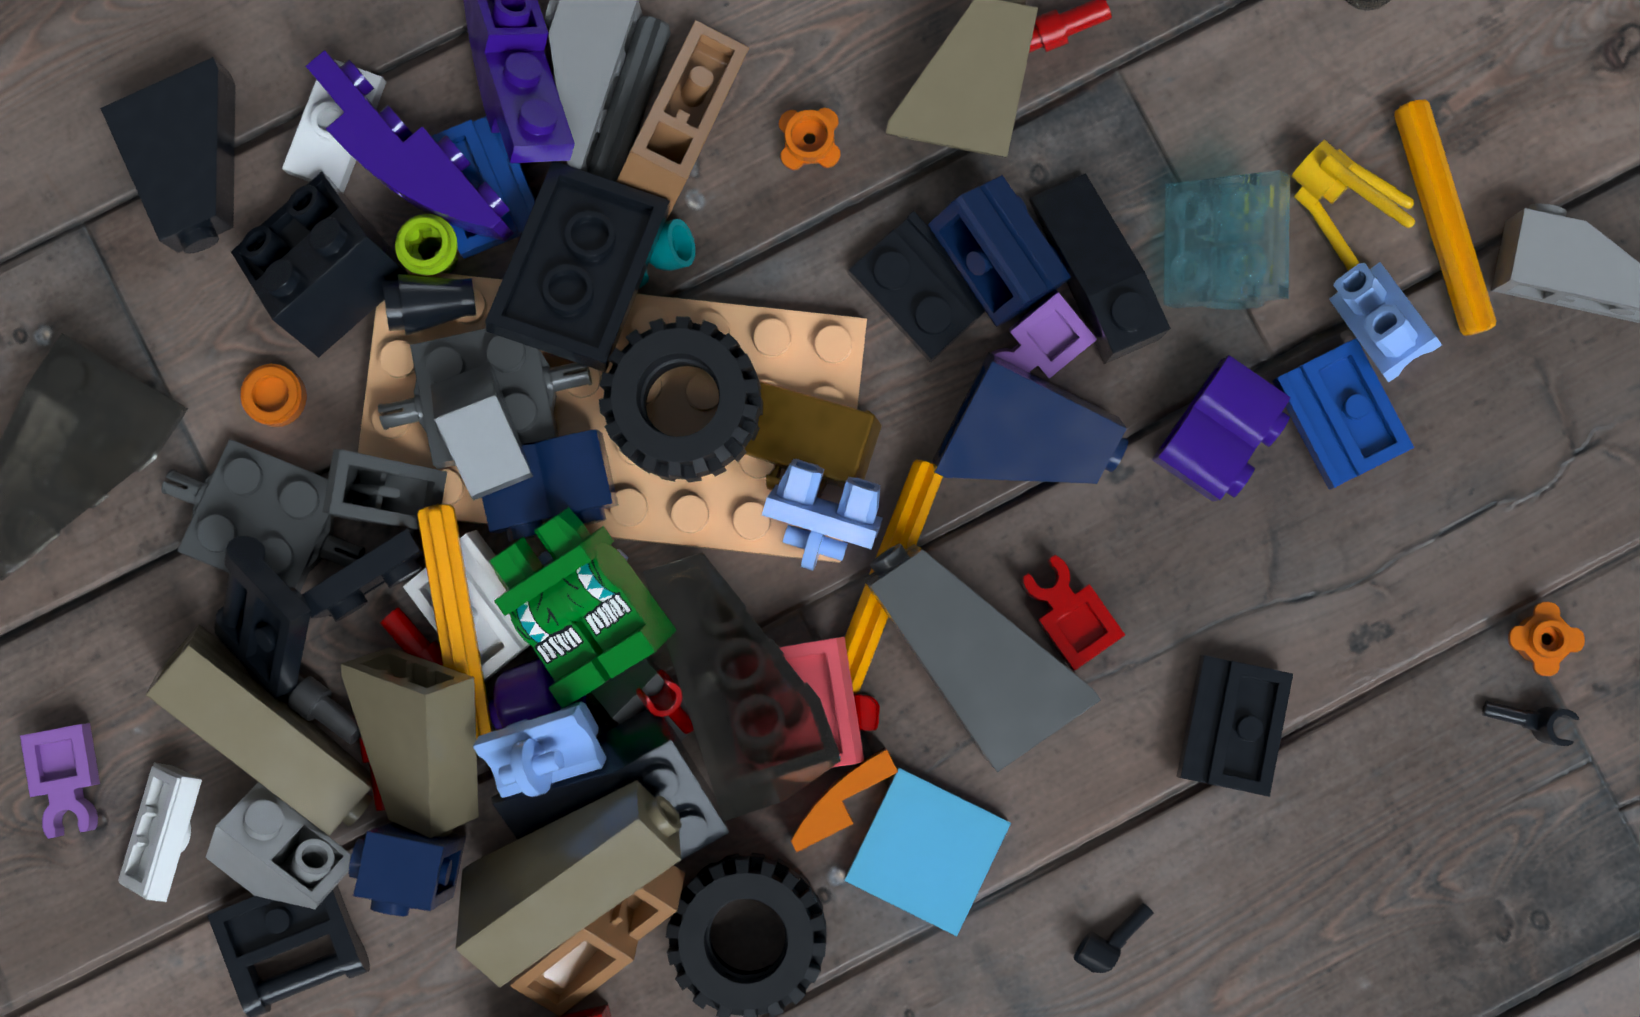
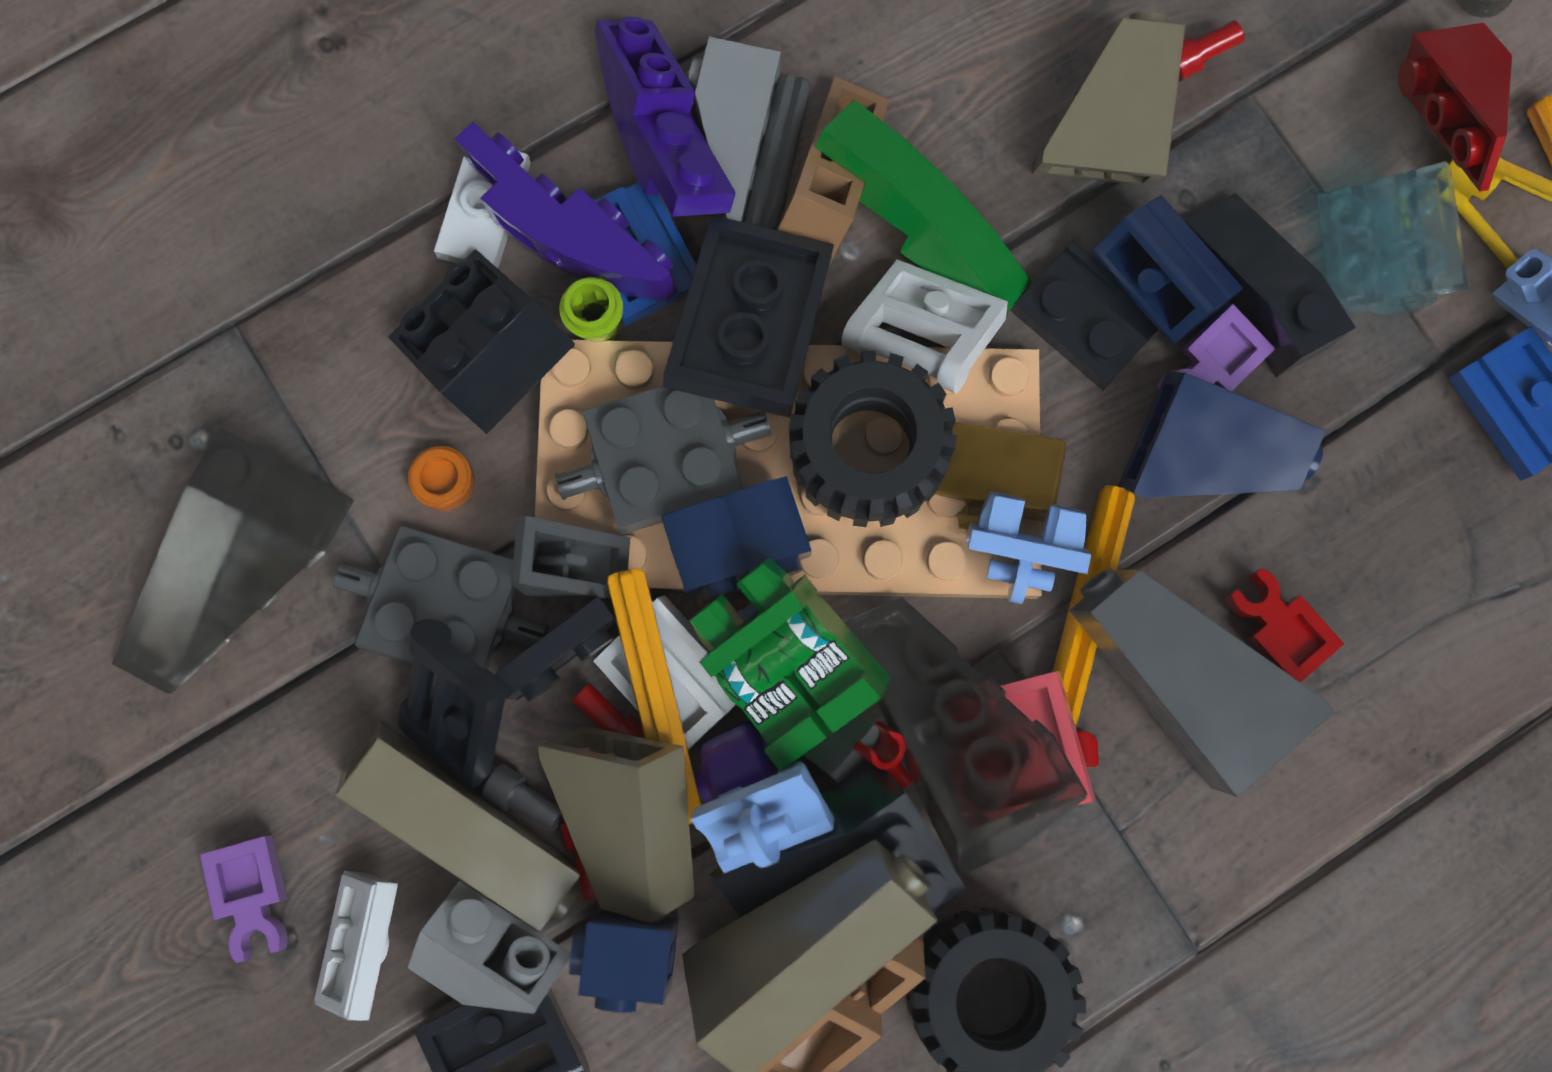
camera: 15 degrees left, 5 degrees down
black slope [100,57,236,254] -> none
black cone [383,274,476,336] -> none
slope [431,362,533,500] -> none
teal hinge [649,219,696,271] -> none
orange plate [779,108,841,170] -> none
orange slope [791,747,898,853] -> none
medium azure tile [844,767,1011,936] -> none
black hand [1074,903,1154,973] -> none
dark purple brick [1152,355,1291,502] -> none
black plate [1176,655,1293,797] -> none
none -> green slope [815,100,1032,315]
none -> white plate [842,259,1008,393]
none -> red slope [1398,23,1512,192]

